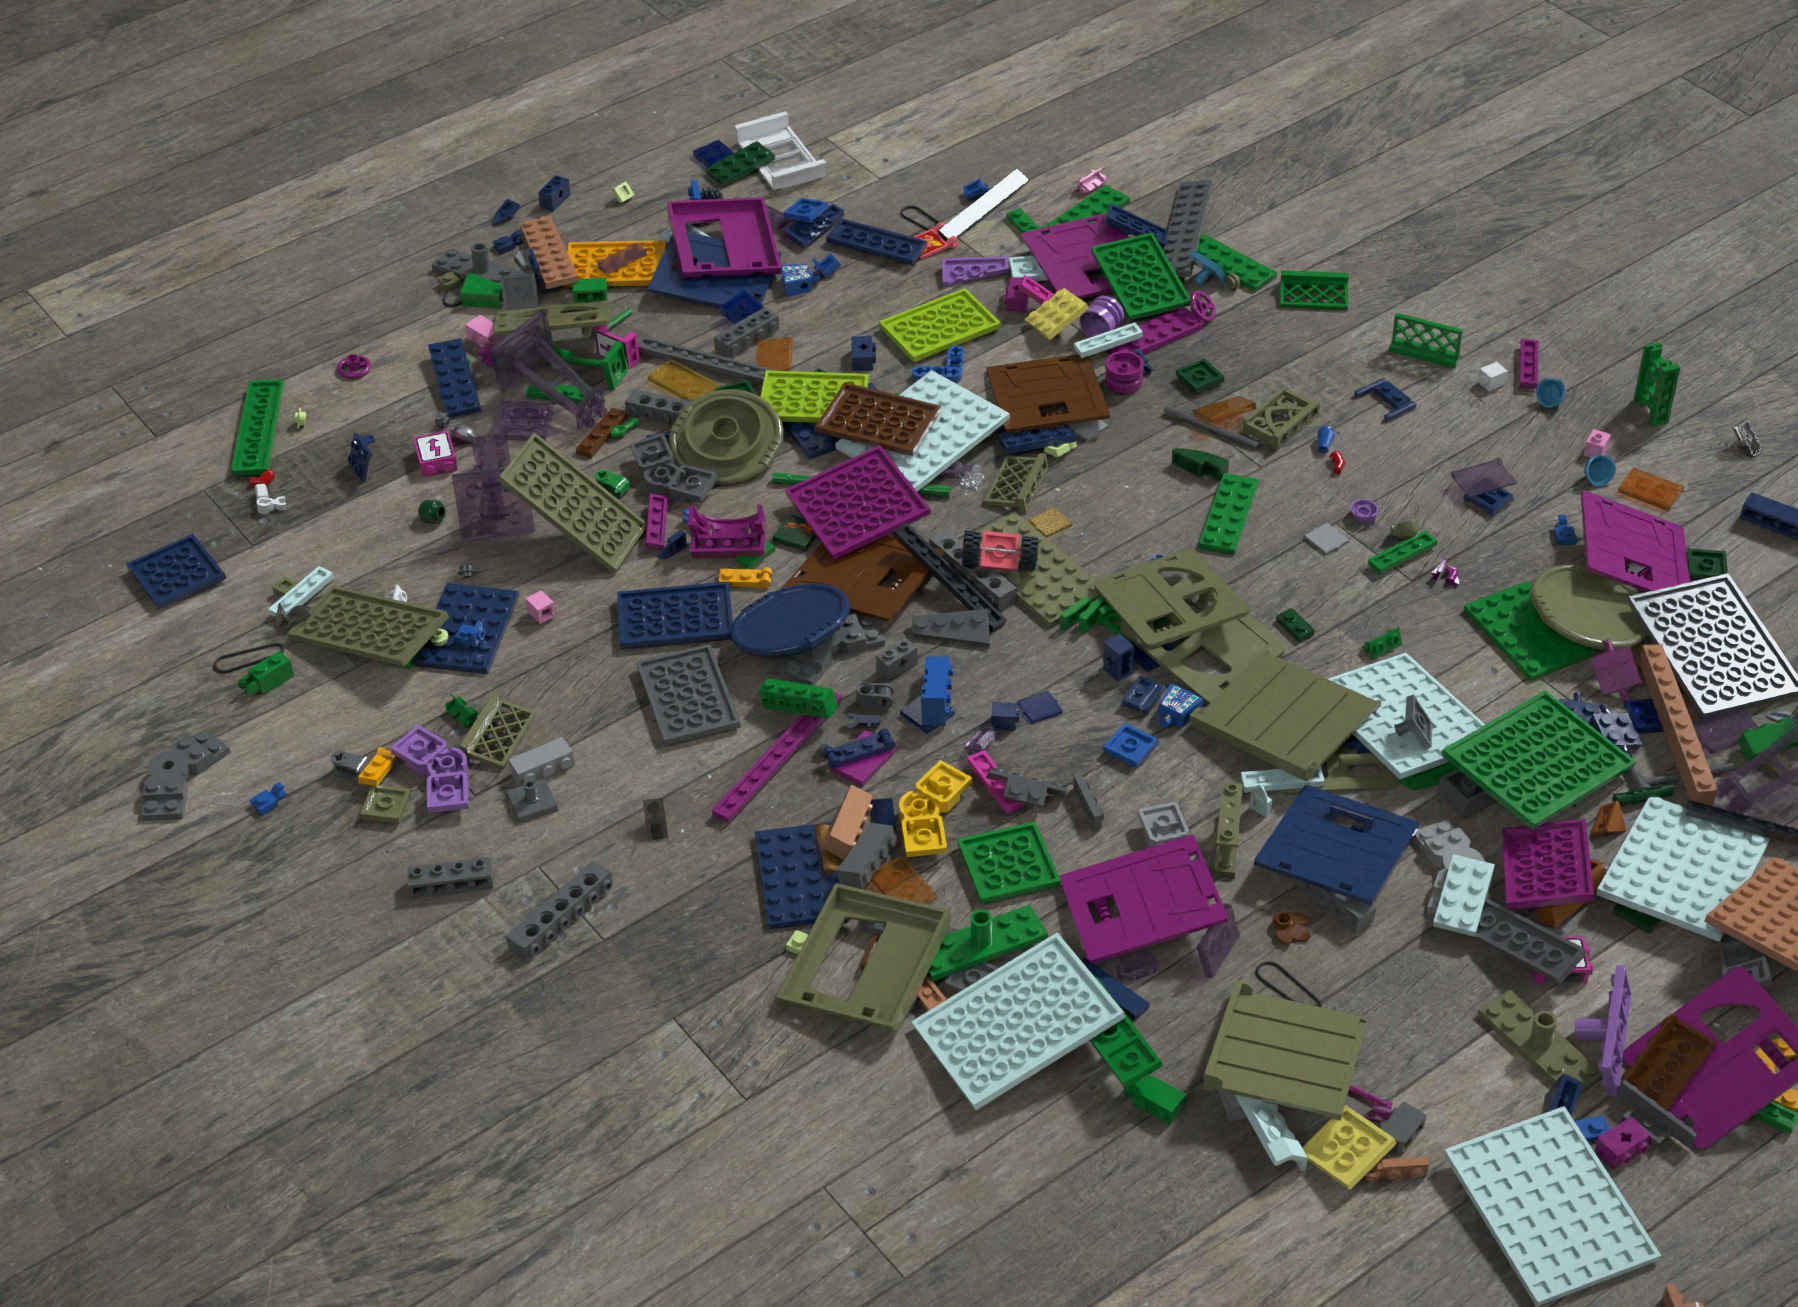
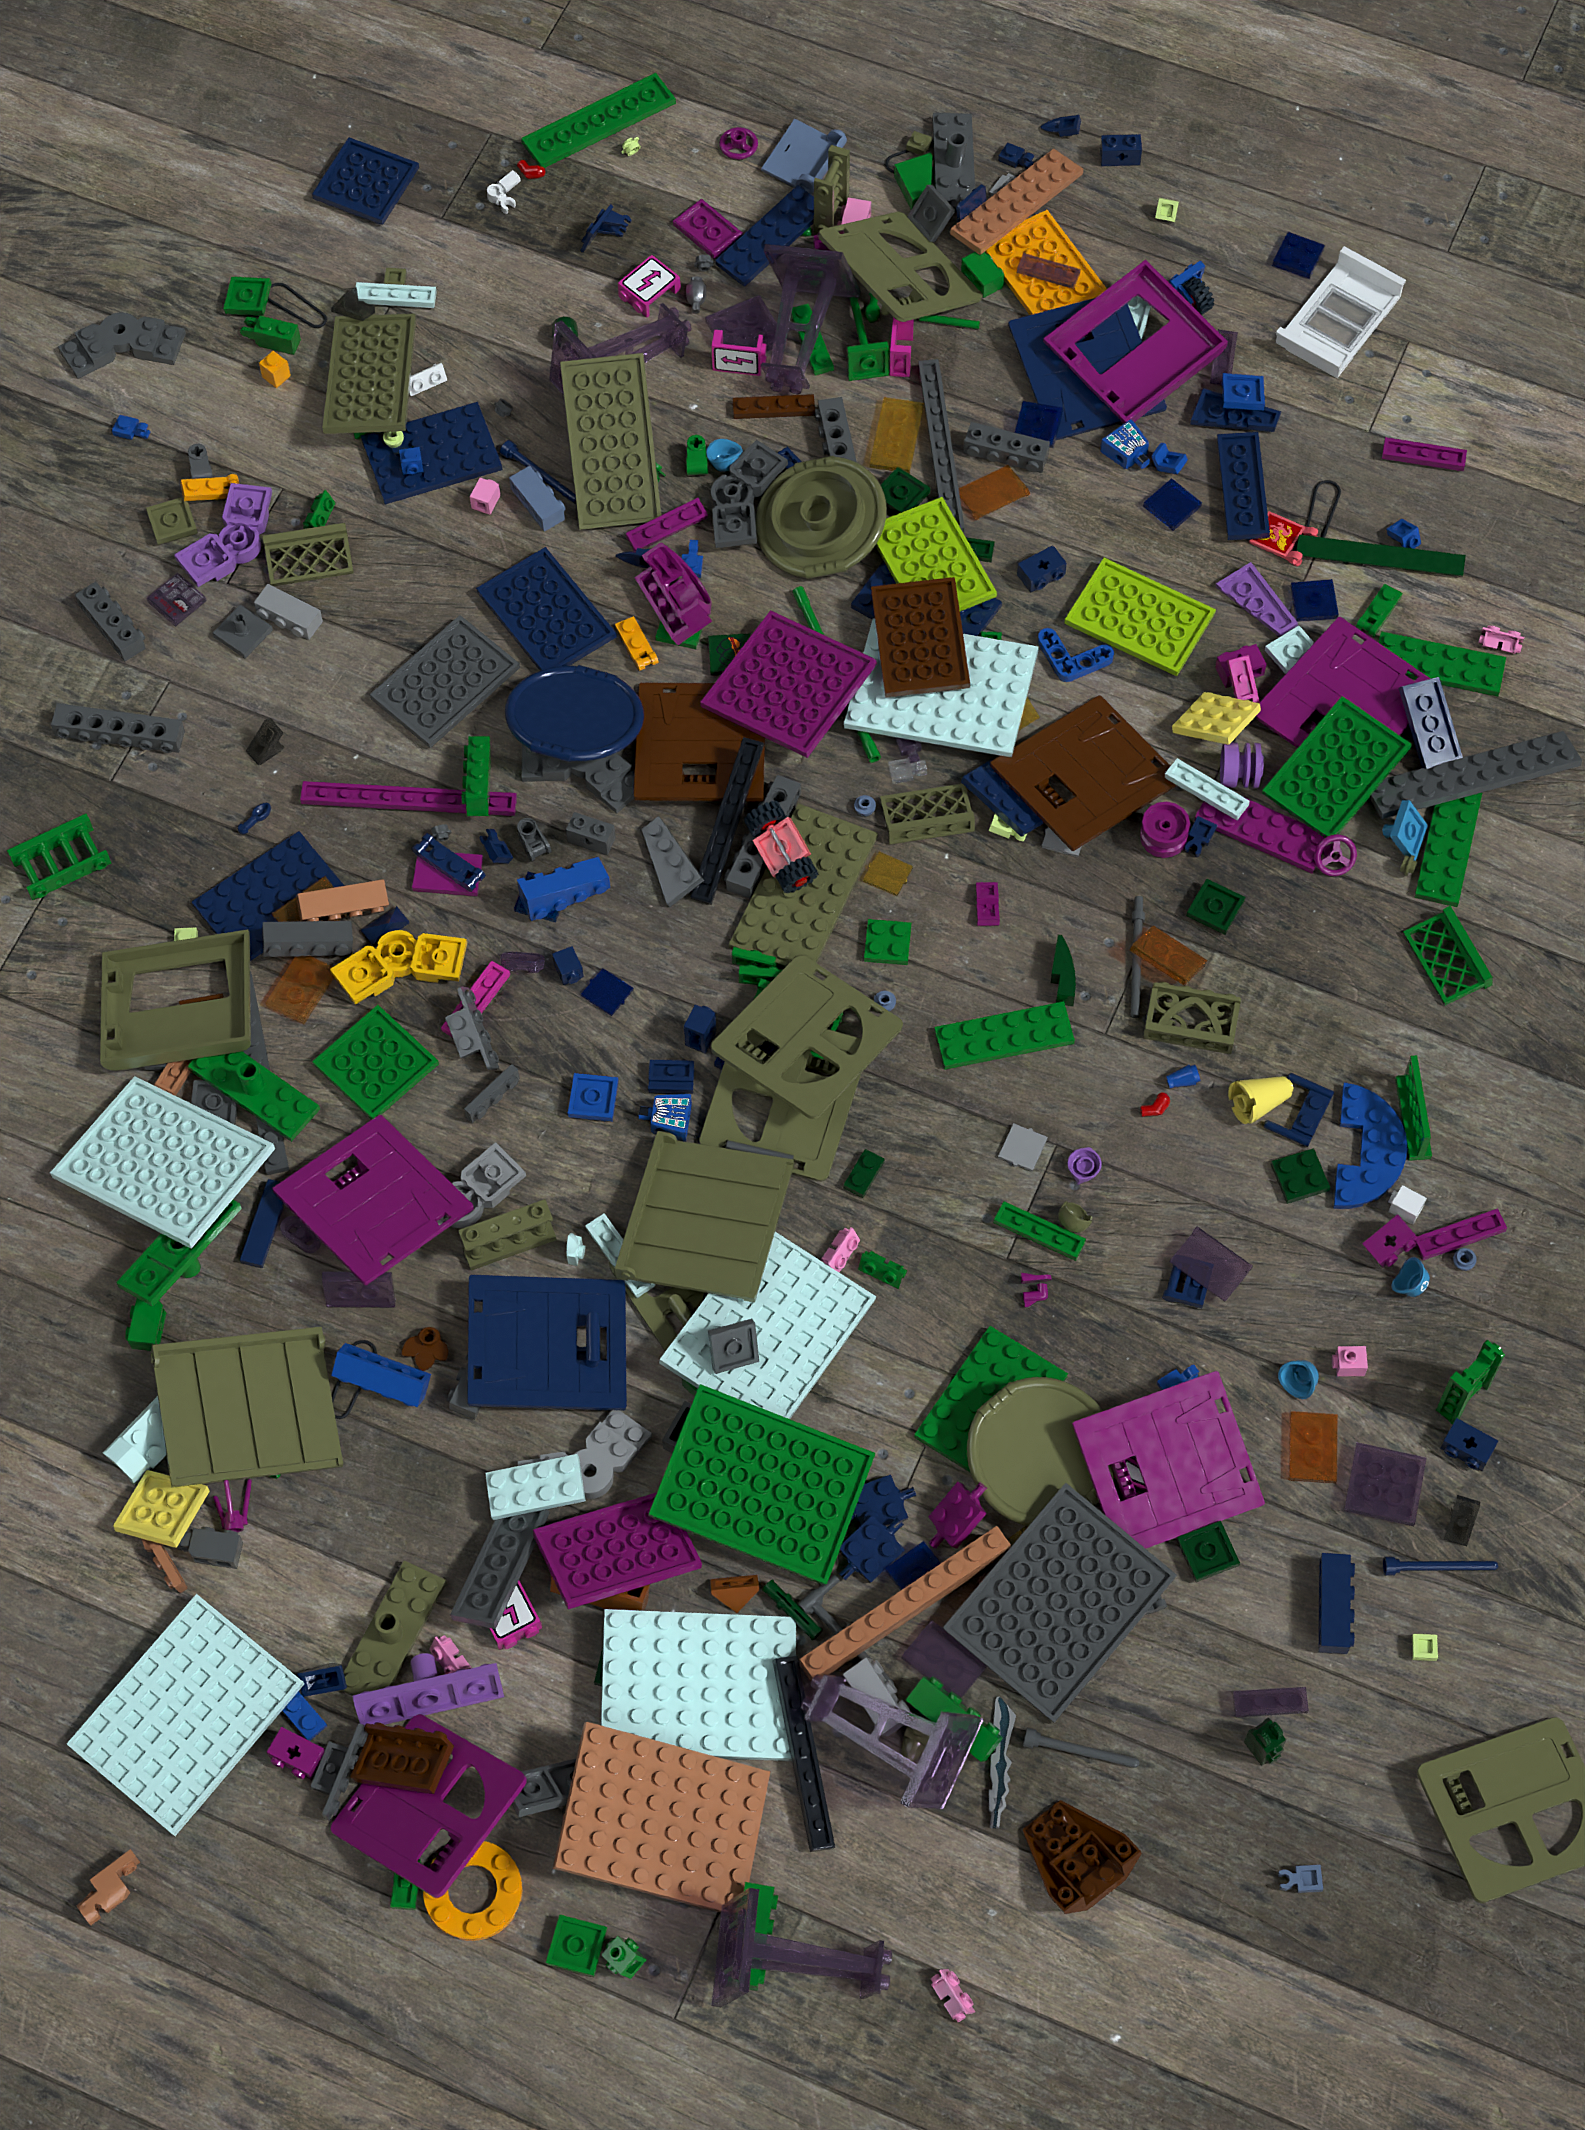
camera: 60 degrees right, 20 degrees up
green piece [610,418,639,438] -> none
dark green plate [706,141,775,187] -> none
none -> green fence [7,814,111,900]
none -> clear purple tile [146,573,207,627]
none -> green plate [223,277,272,316]
none -> dark blue piece [238,802,271,835]
none -> light orange brick [259,351,291,388]
none -> blue brick [331,1343,431,1407]
none -> bright pink hinge [429,1635,472,1674]
none -> dark blue piece [500,440,576,504]
none -> sand blue brick [509,466,565,531]
none -> magenta tile [673,199,743,259]
none -> dark azure helmet [706,439,743,471]
none -> panel [712,330,767,376]
none -> dark grey bar [726,1140,794,1159]
none -> sand blue door [761,119,847,194]
none -> olive fence [814,145,850,233]
none -> bright pink hinge [820,1227,860,1272]
none -> light grey brick [843,1657,911,1736]
none -> sand blue plate [854,795,876,816]
none -> green plate [864,919,912,965]
none -> magenta slope [976,882,1000,926]
none -> clear blue tile [1143,478,1202,531]
none -> light yellow cone [1228,1076,1293,1124]
none -> dark green plate [1271,1148,1330,1204]
none -> clear blue plate [1290,579,1339,622]
none -> blue plate [1333,1083,1407,1209]
none -> clear purple plate [1344,1442,1427,1526]
none -> magenta brick [1362,1214,1418,1268]
none -> magenta plate [1382,437,1467,471]
none -> dark blue piece [1383,1556,1498,1576]
none -> dark blue brick [1440,1418,1498,1471]
none -> sand blue plate [1453,1248,1477,1271]

